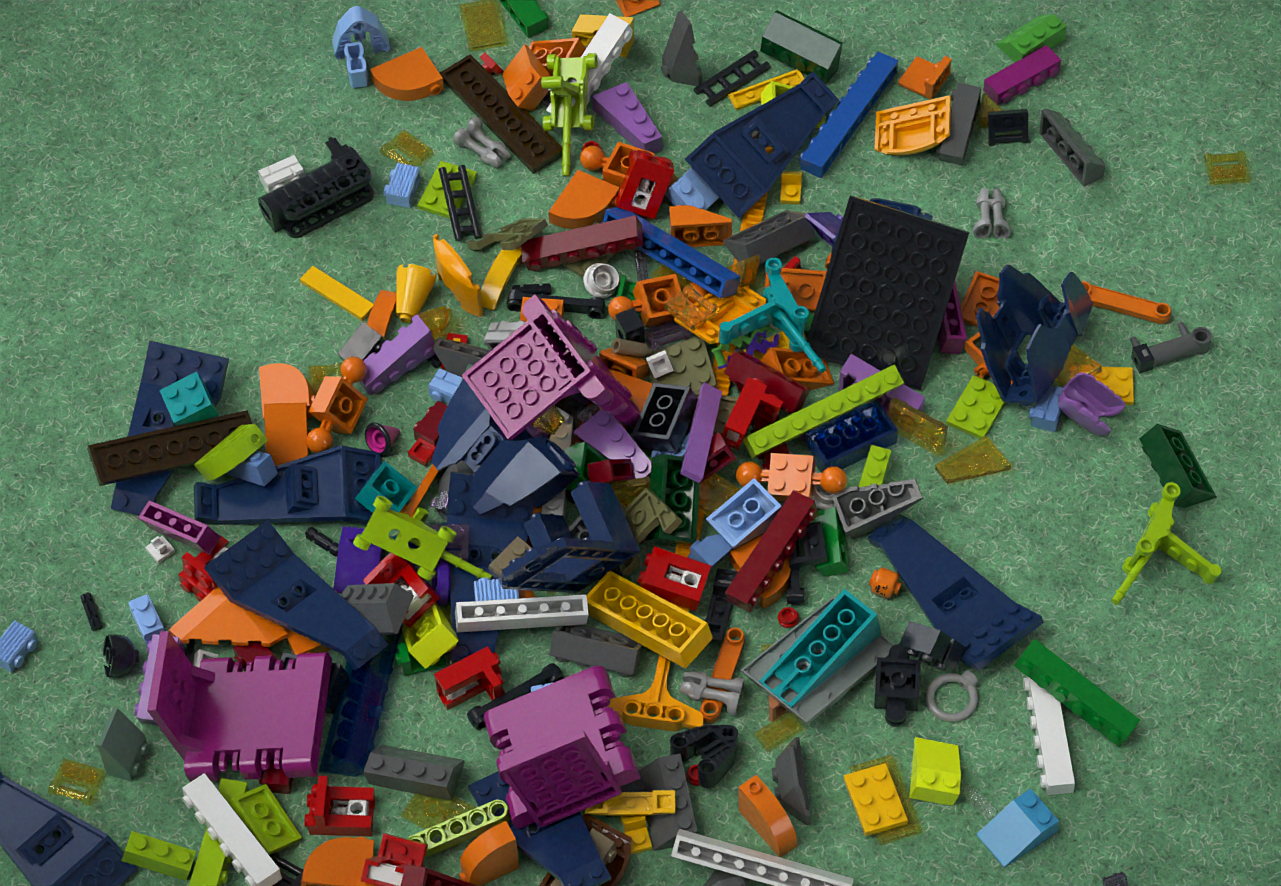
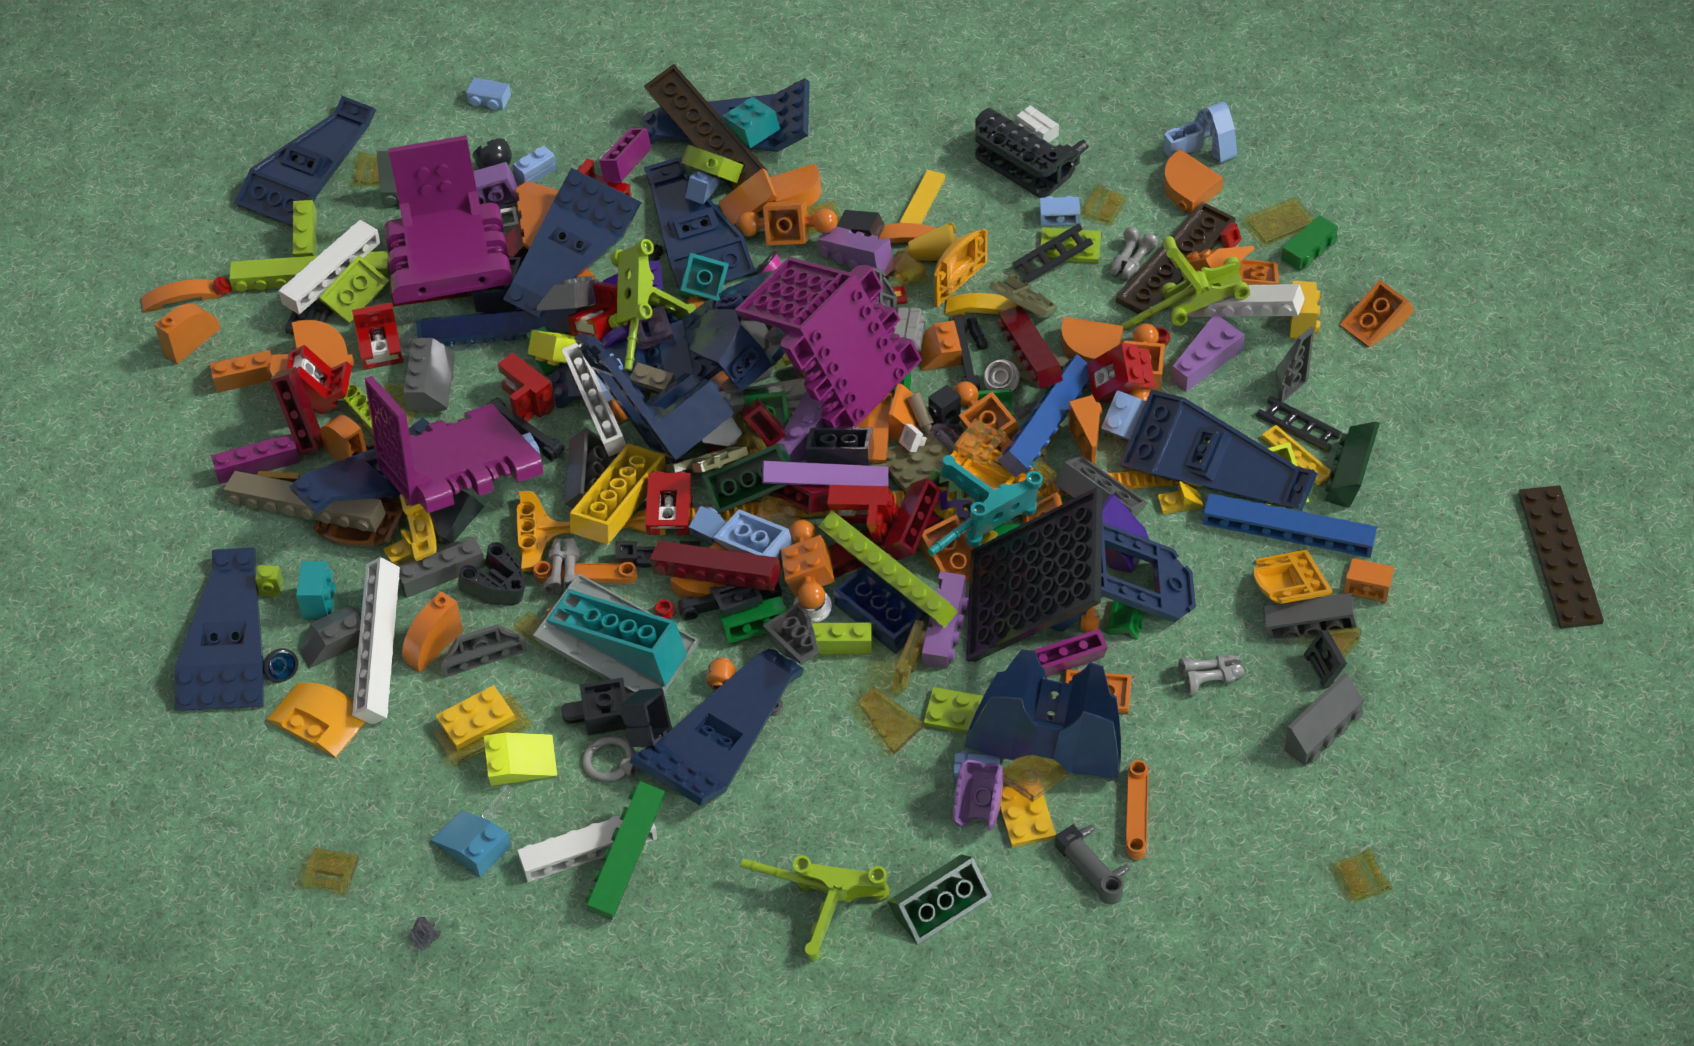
camera: 75 degrees right, 5 degrees down
black axle [80,592,103,631] -> none
magenta brick [983,45,1061,105] -> none
bright green slope [996,14,1067,62] -> none

